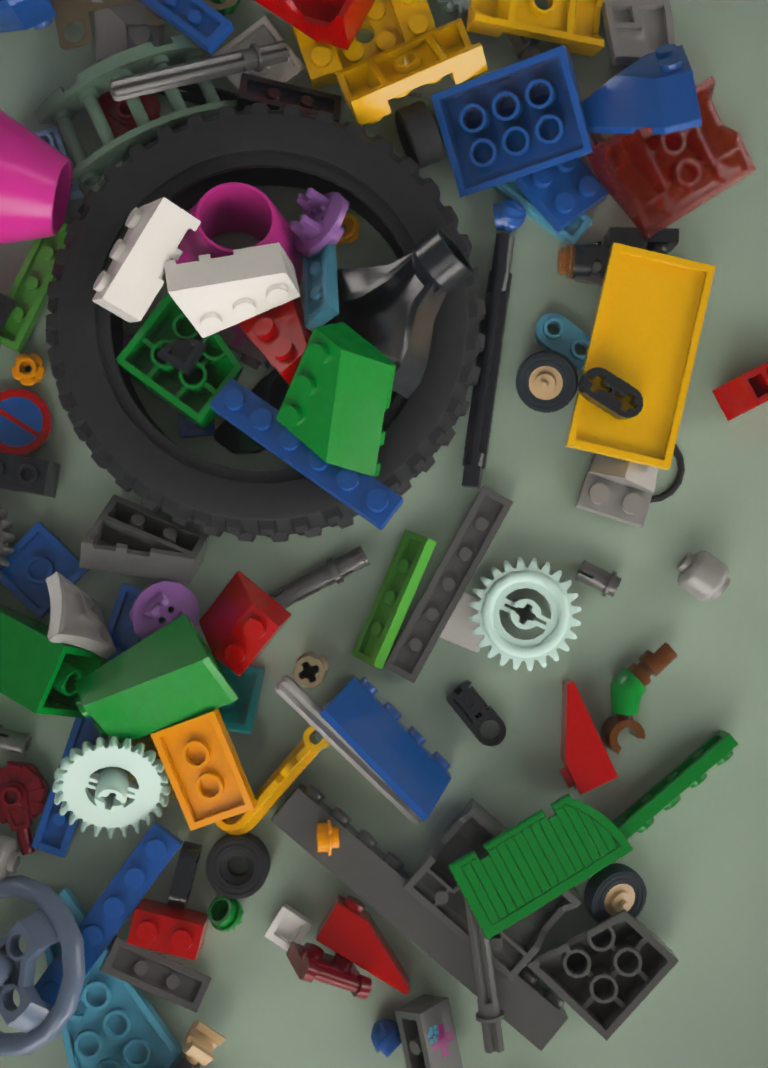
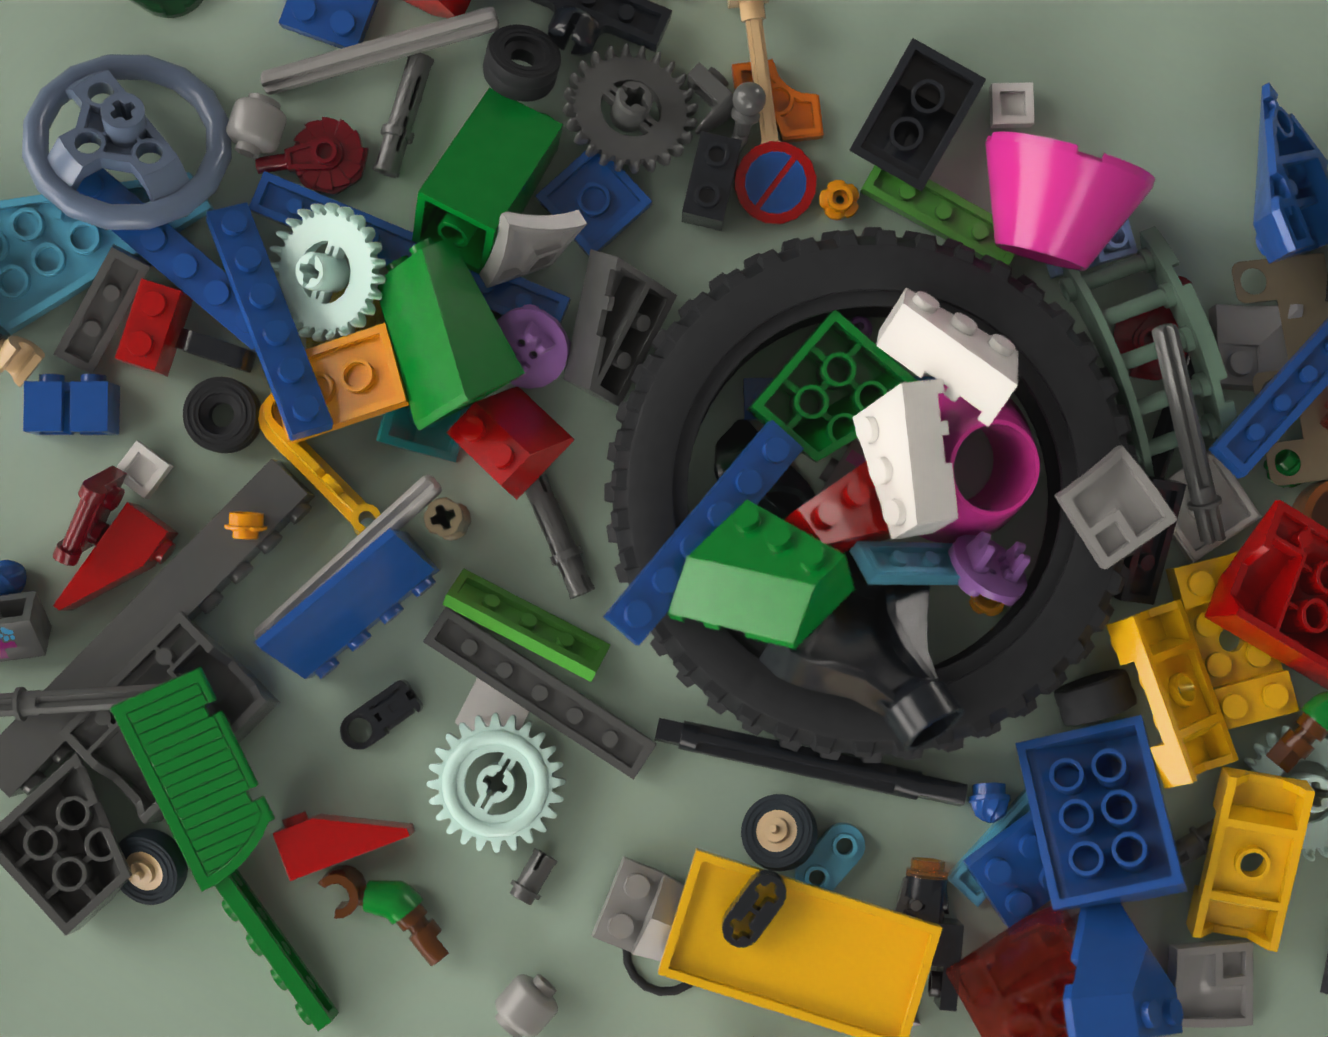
camera: 90 degrees right, 0 degrees up
black tile [156,339,207,376] -> none
green plate [208,896,244,932] -> none
none -> blue piece [23,374,120,435]
none -> blue plate [206,202,333,441]
none -> light grey plate [1054,445,1177,569]

